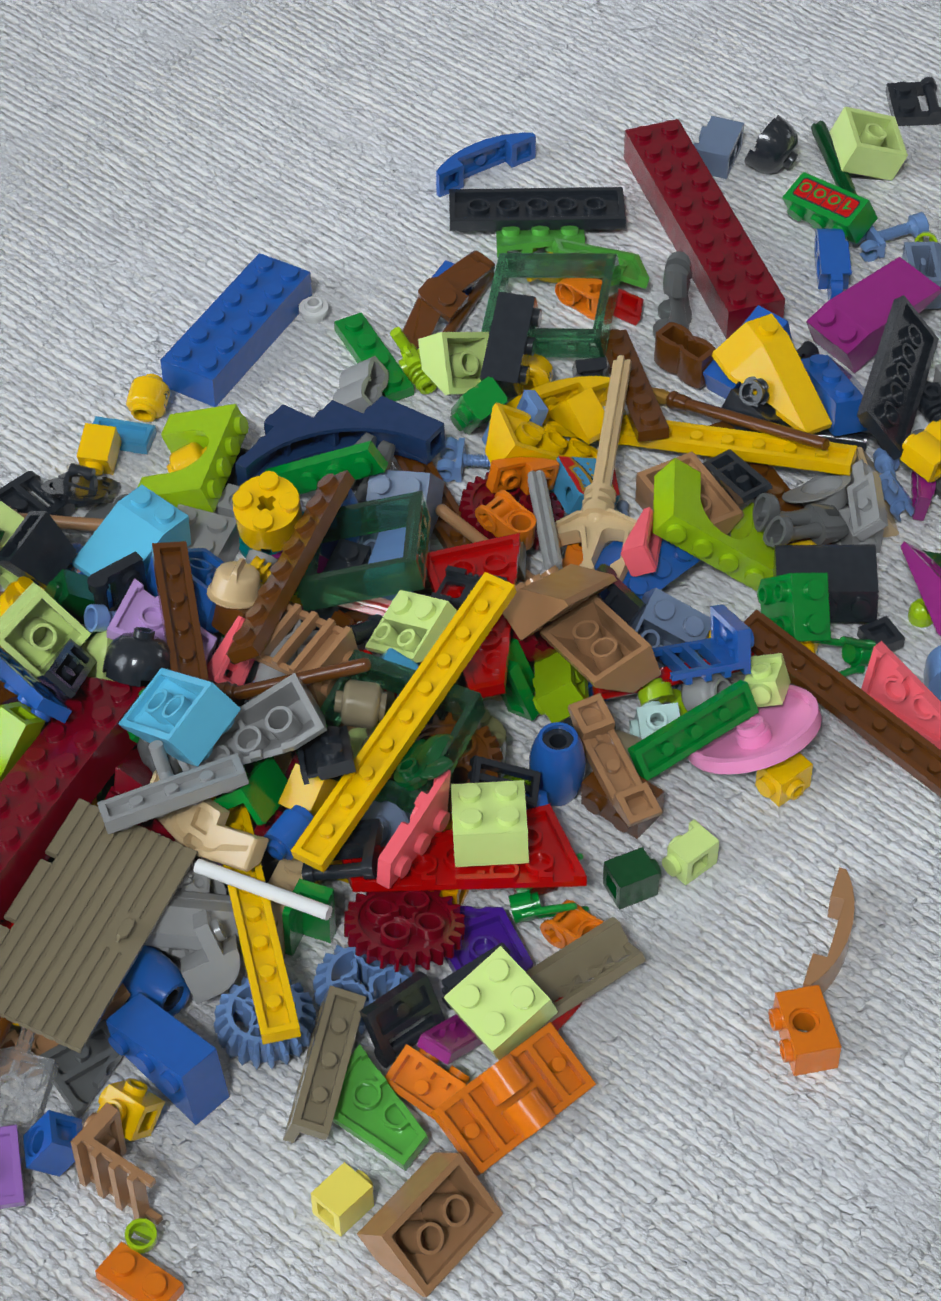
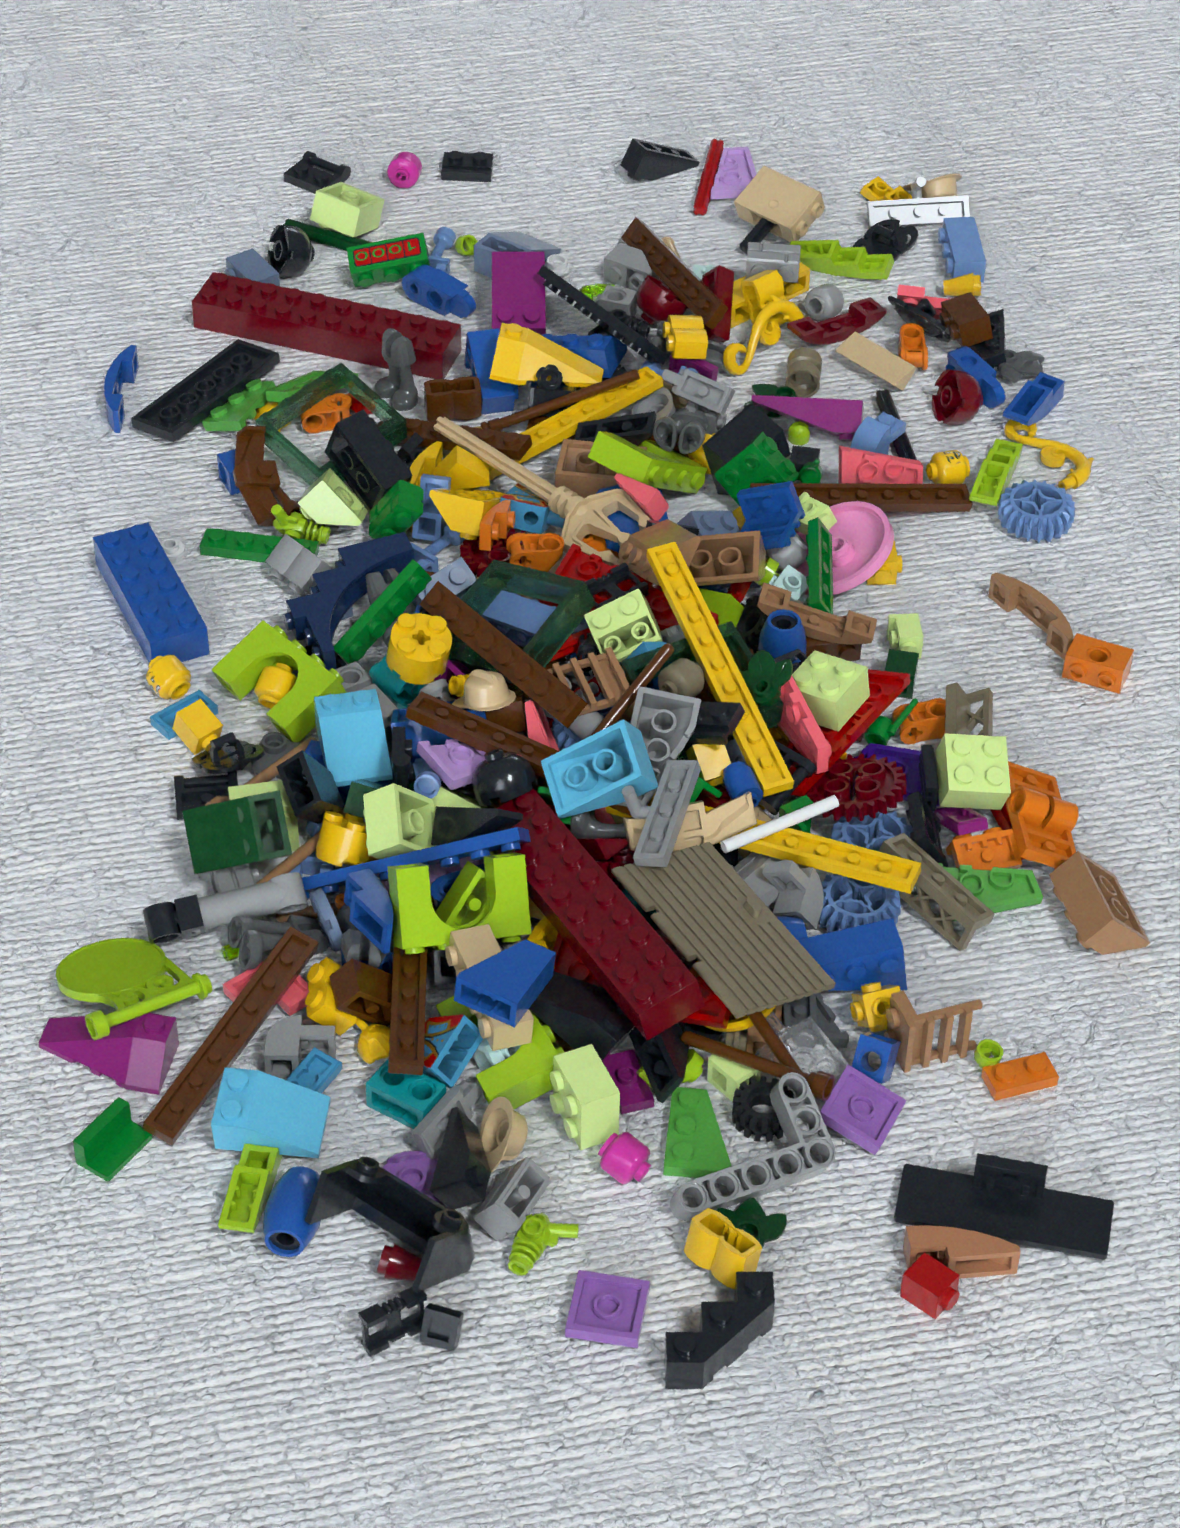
camera: 55 degrees left, 5 degrees down
light yellow brick [311,1162,374,1237] -> none
light grey axle [527,470,562,571] -> none

